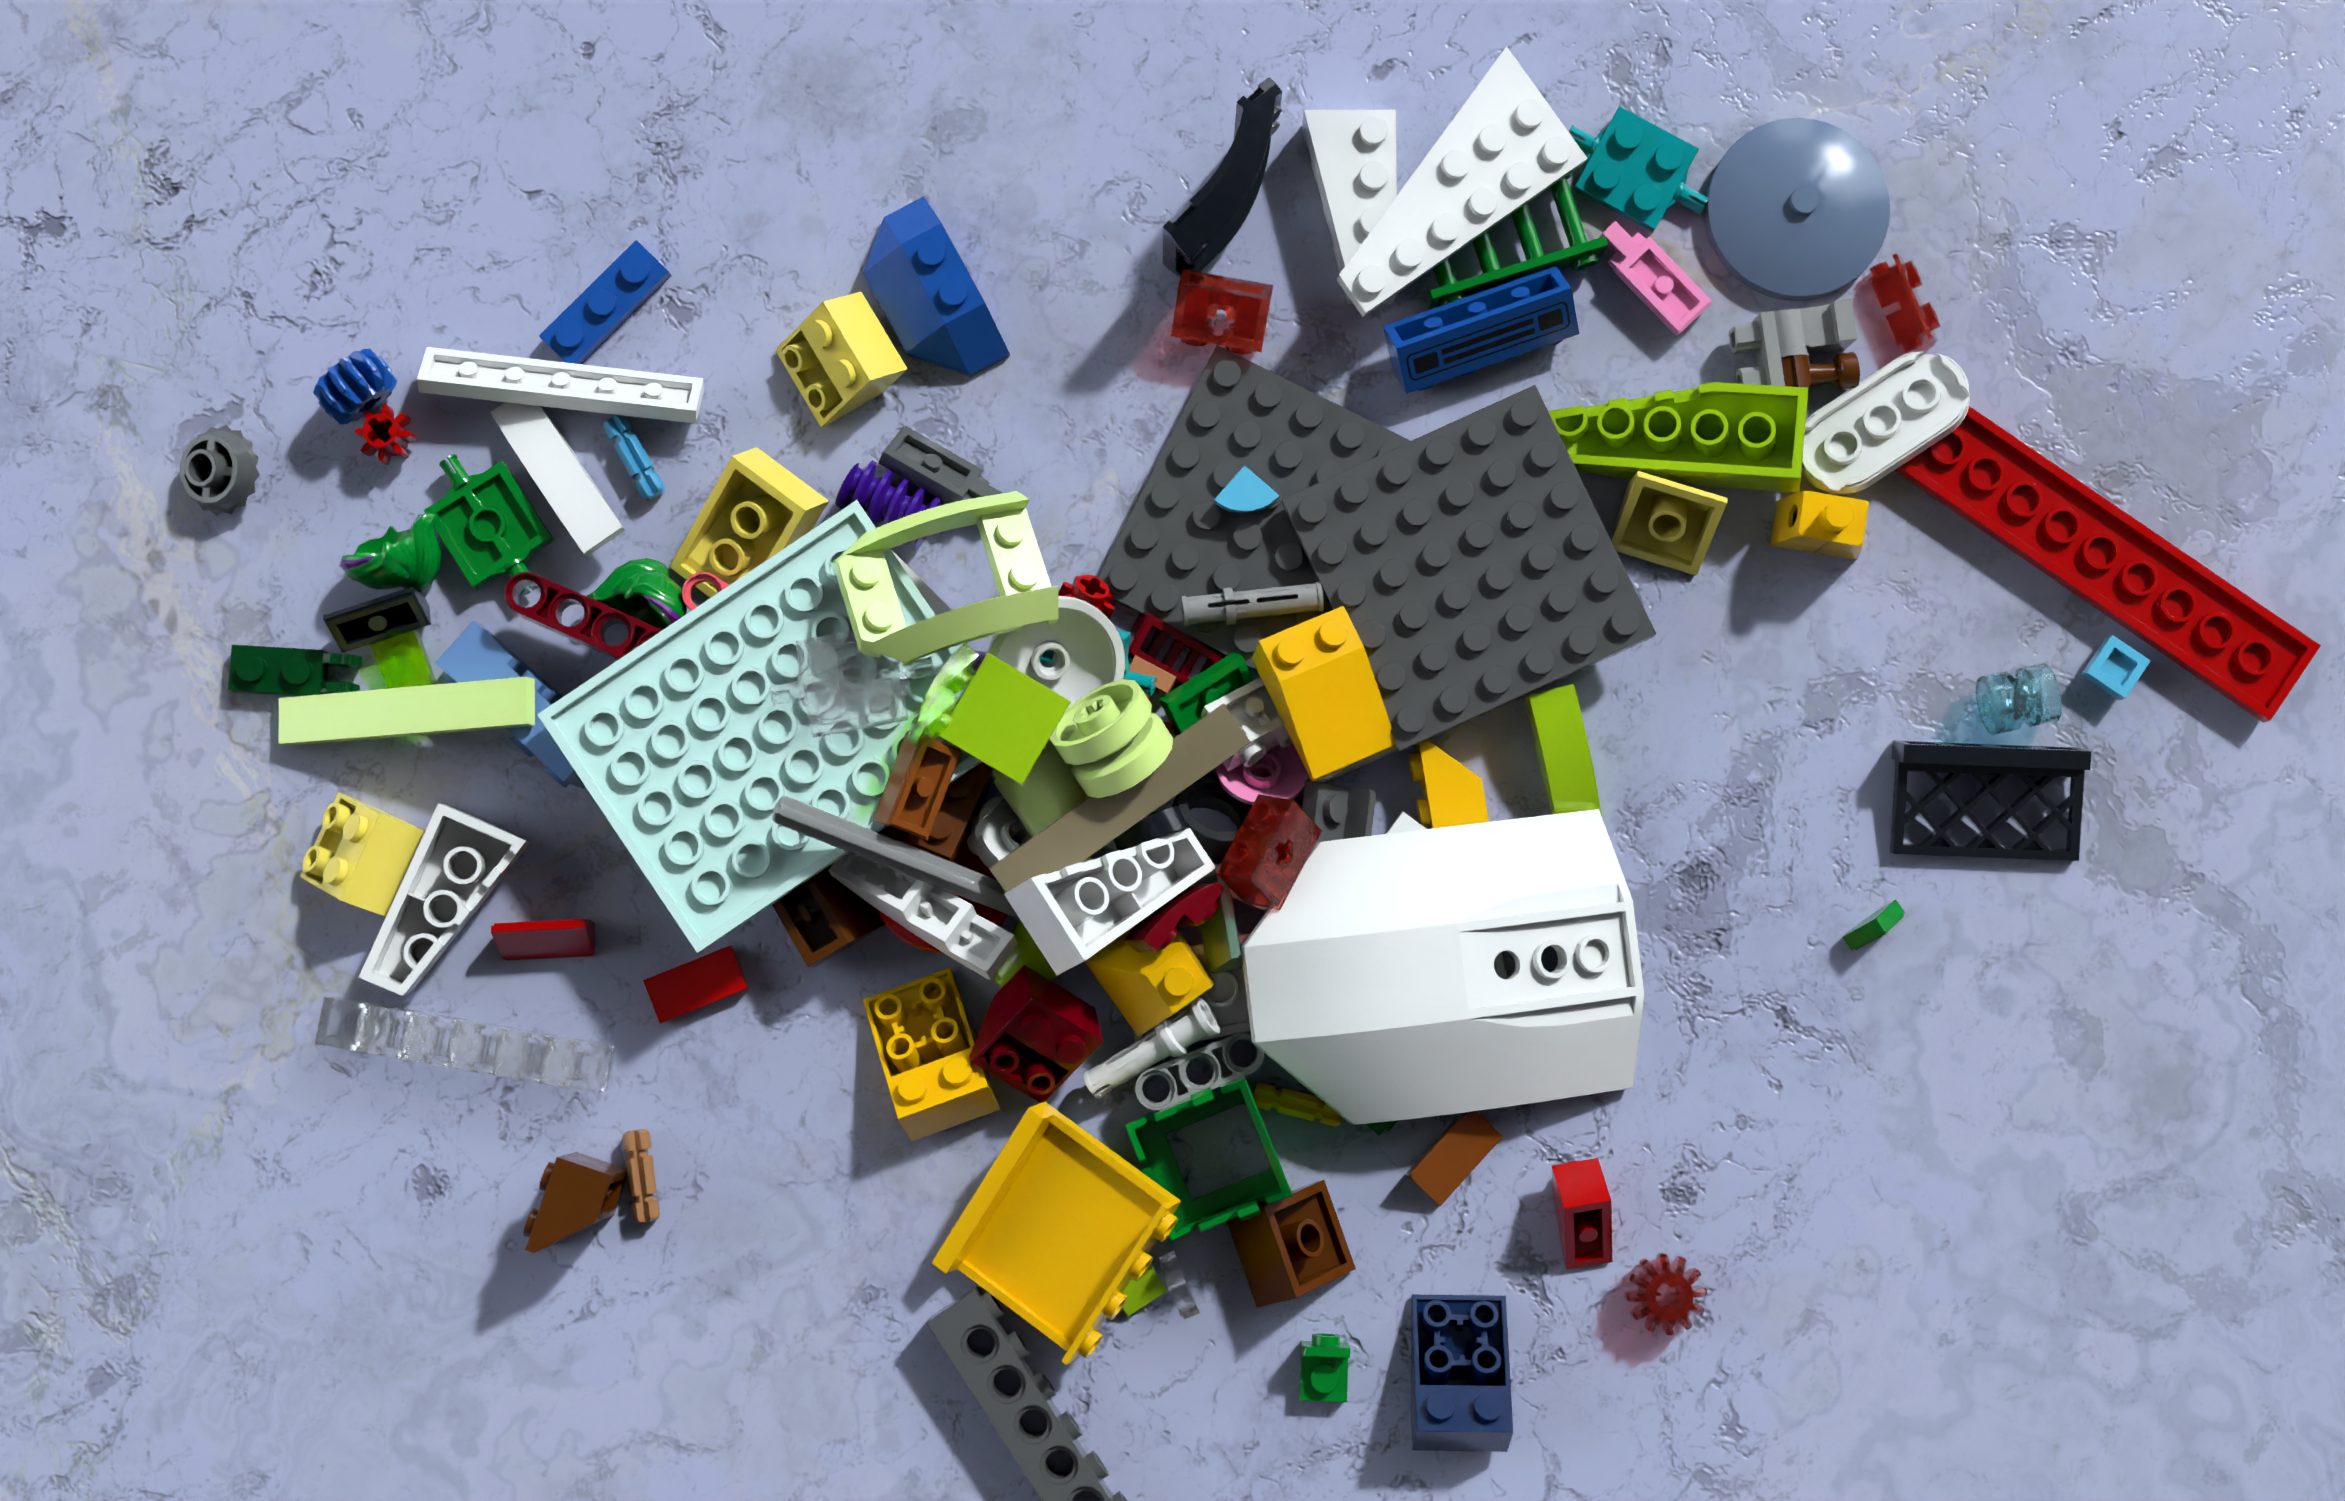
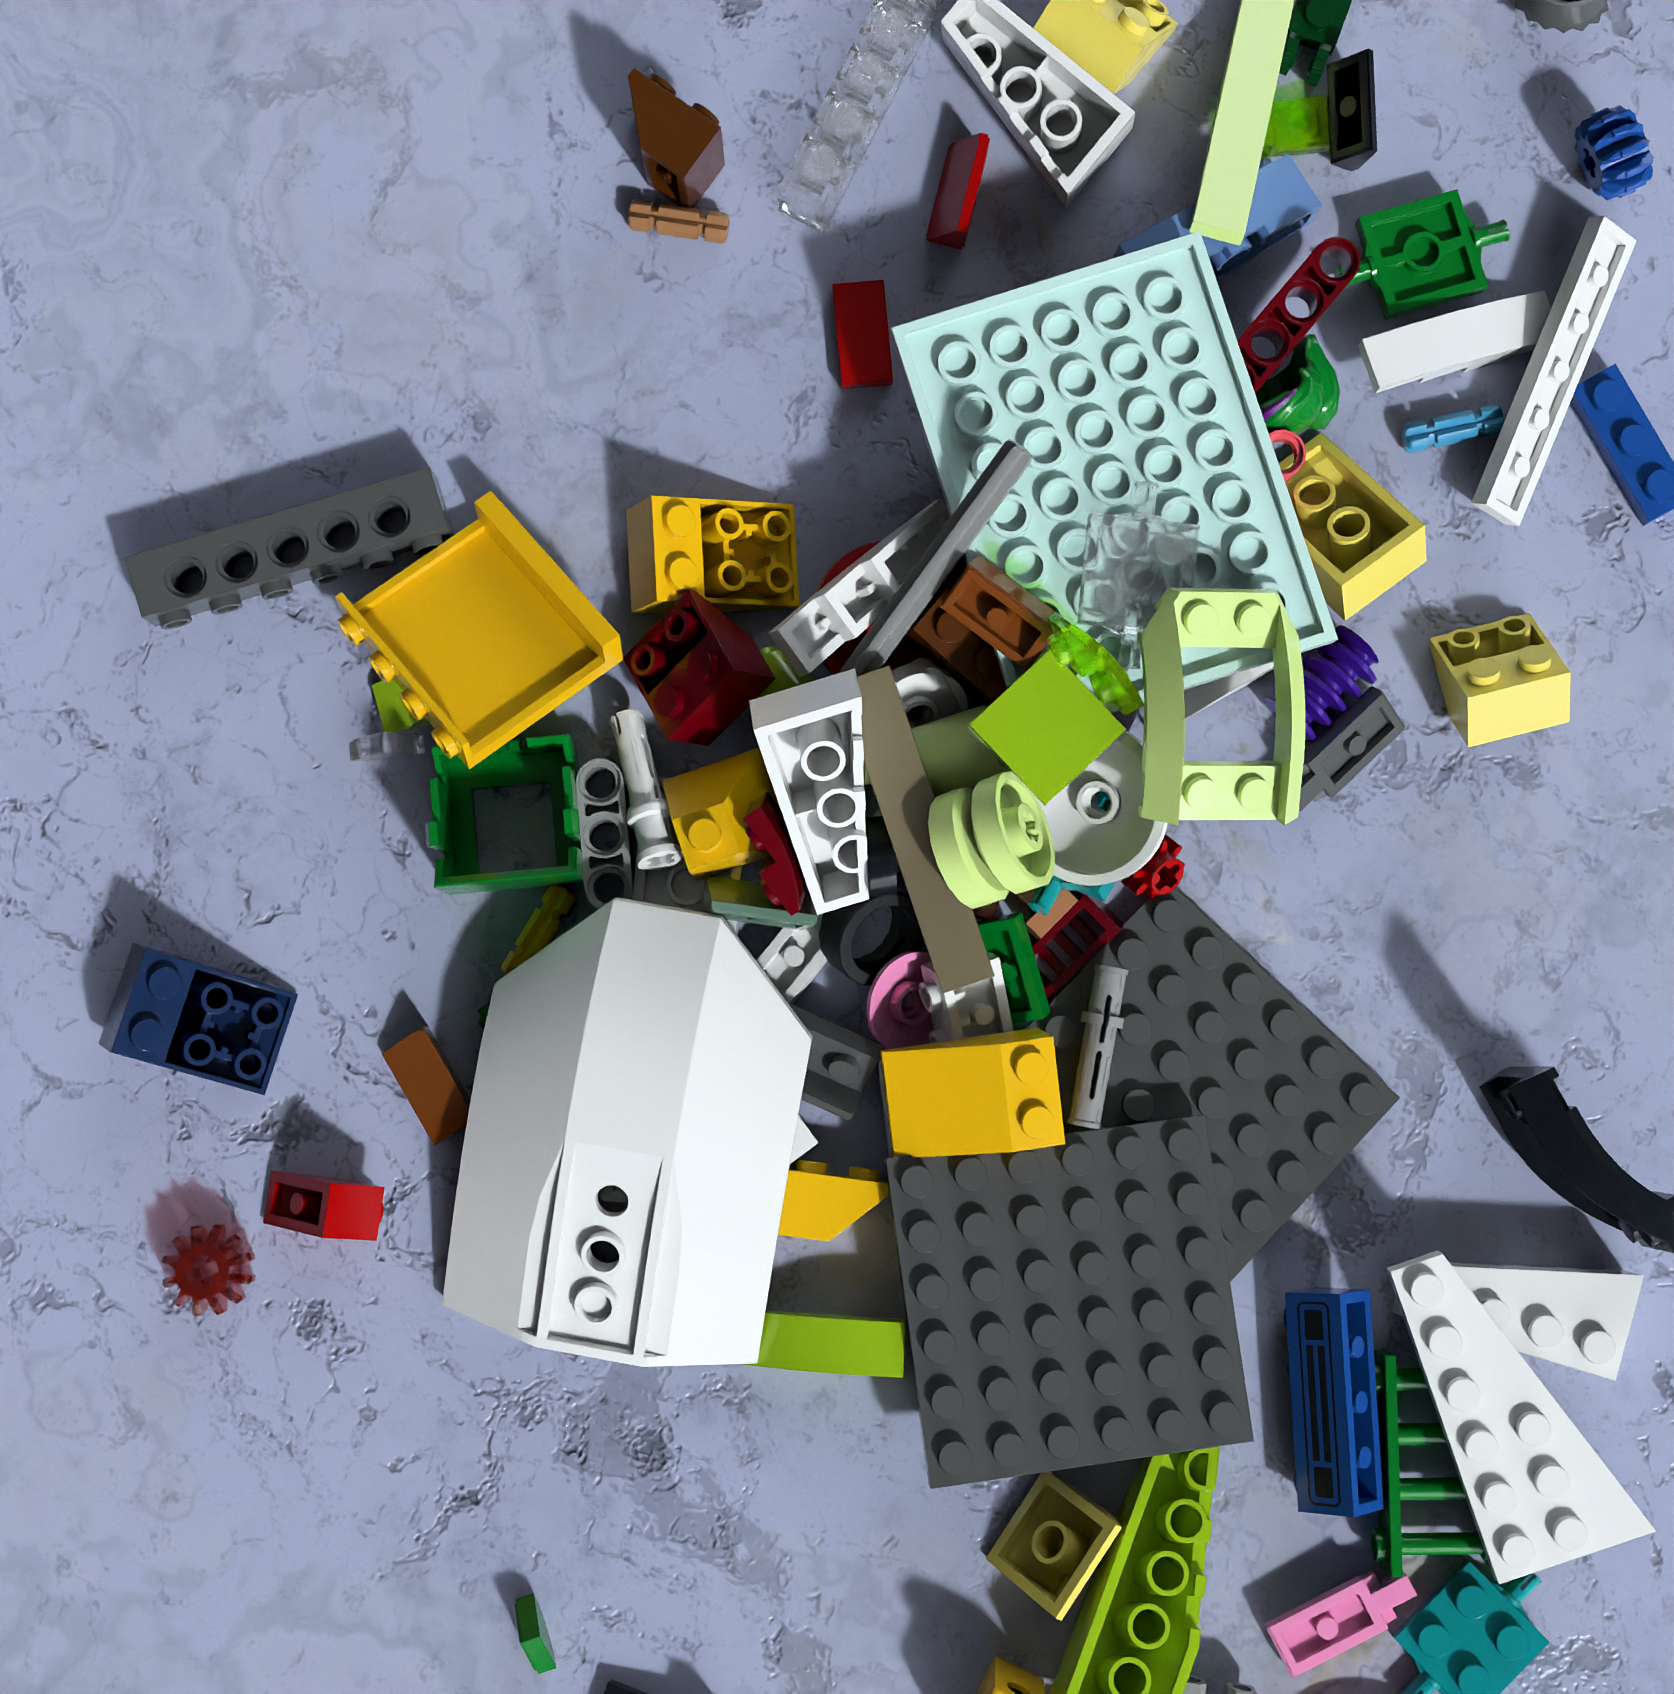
camera: 105 degrees right, 0 degrees up
green hair [339,512,441,593] -> none
red gear [354,404,418,465] -> none
reddish brown slope [772,862,886,967] -> none
blue wedge [863,196,1010,377] -> none
clear red brick [1171,269,1273,354] -> none
medium azure tile [1214,465,1280,513] -> none
clear red brick [1216,794,1322,910] -> none
reddish brown slope [1226,1180,1356,1308] -> none
green bracket [1299,1333,1350,1402] -> none

